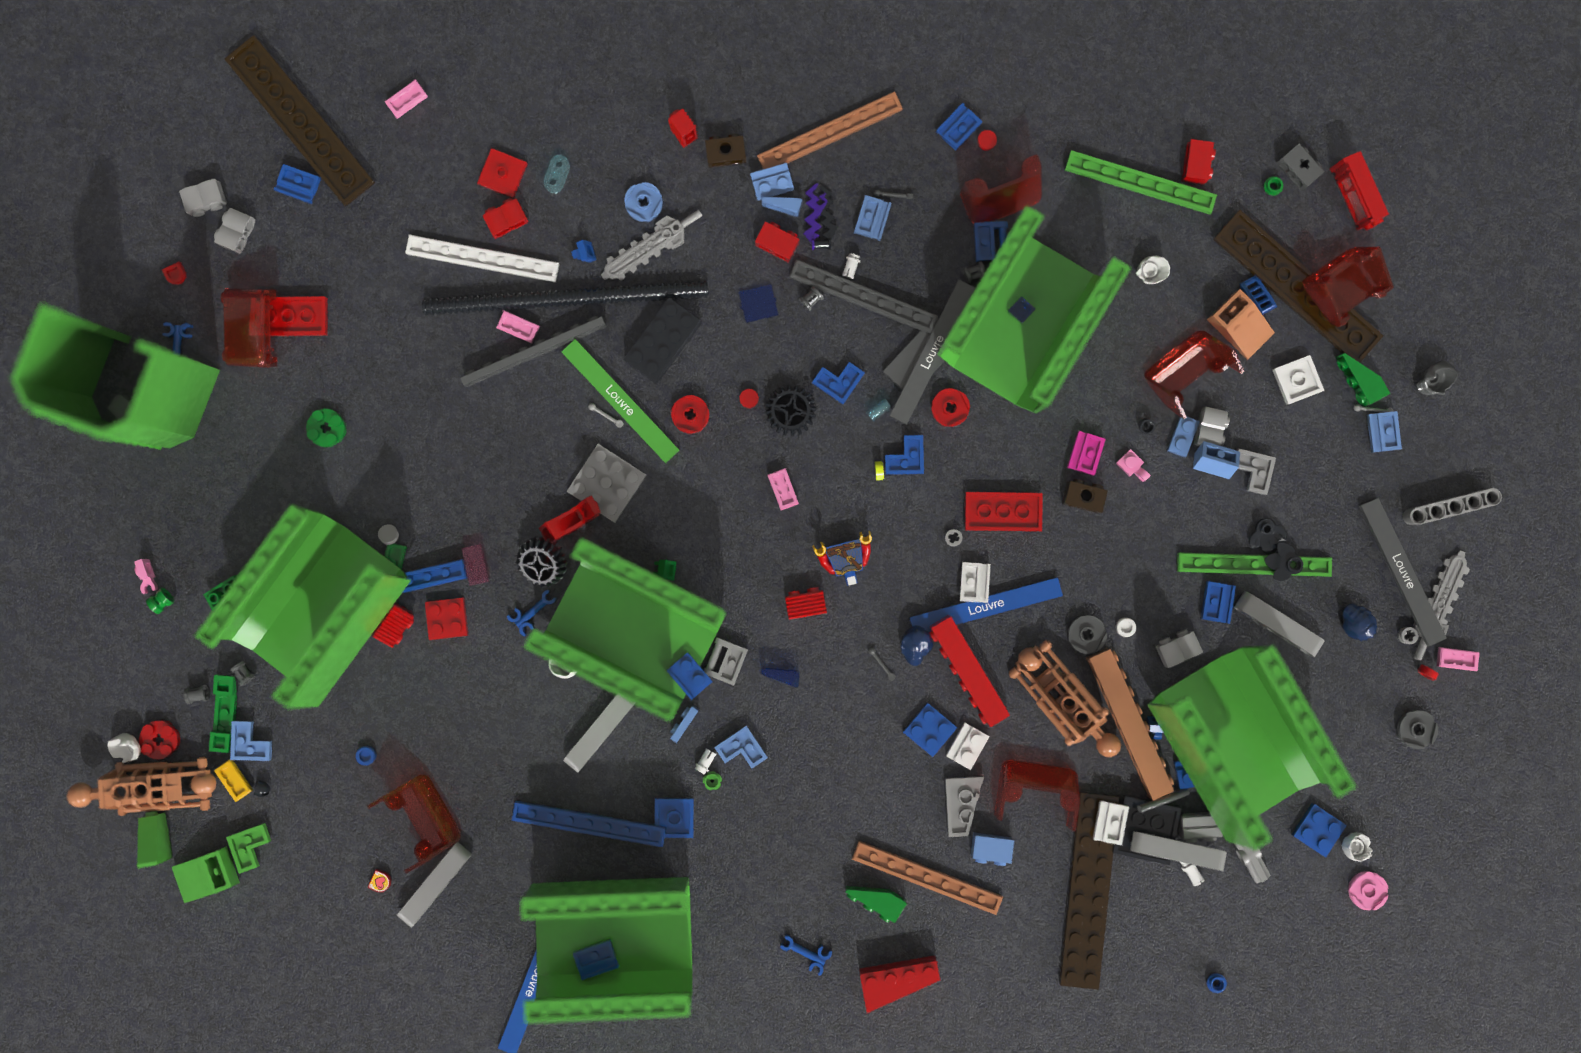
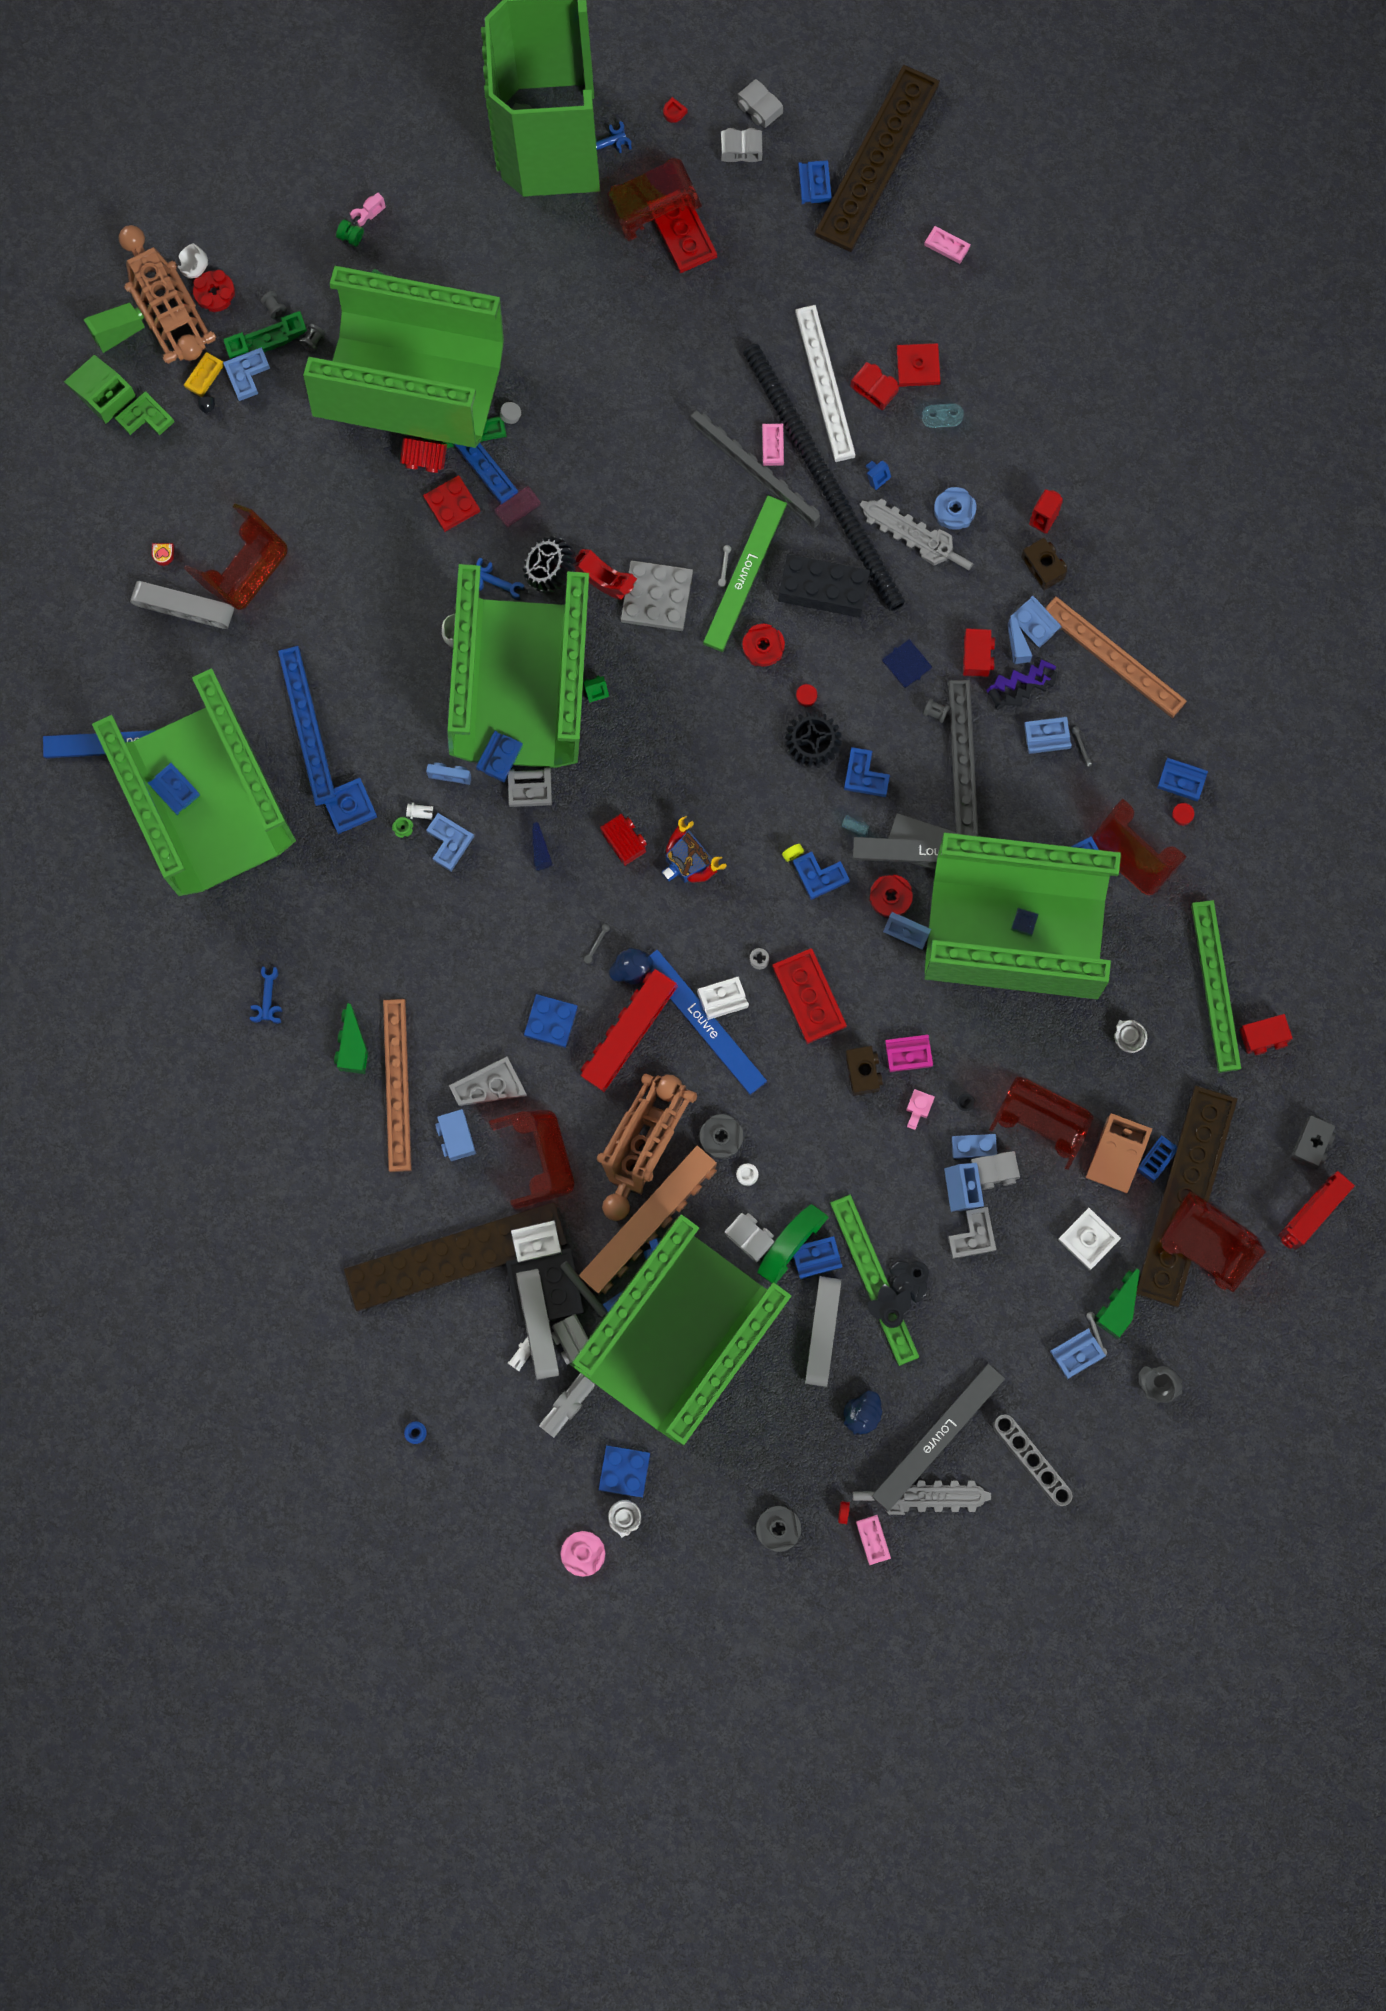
camera: 70 degrees right, 10 degrees down
green plate [306,409,347,447] -> none
blue tile [356,746,377,766] -> none
light grey beam [563,695,635,773] -> none
bright pink plate [768,468,799,511] -> none
white pin [842,253,861,279] -> none
red wedge [859,955,940,1013] -> none
white plate [946,722,989,770] -> none
green plate [1264,176,1283,196] -> none
light grey bush [1398,627,1419,644] -> none
none -> green slope [757,1204,829,1284]
none -> medium blue plate [883,912,931,949]

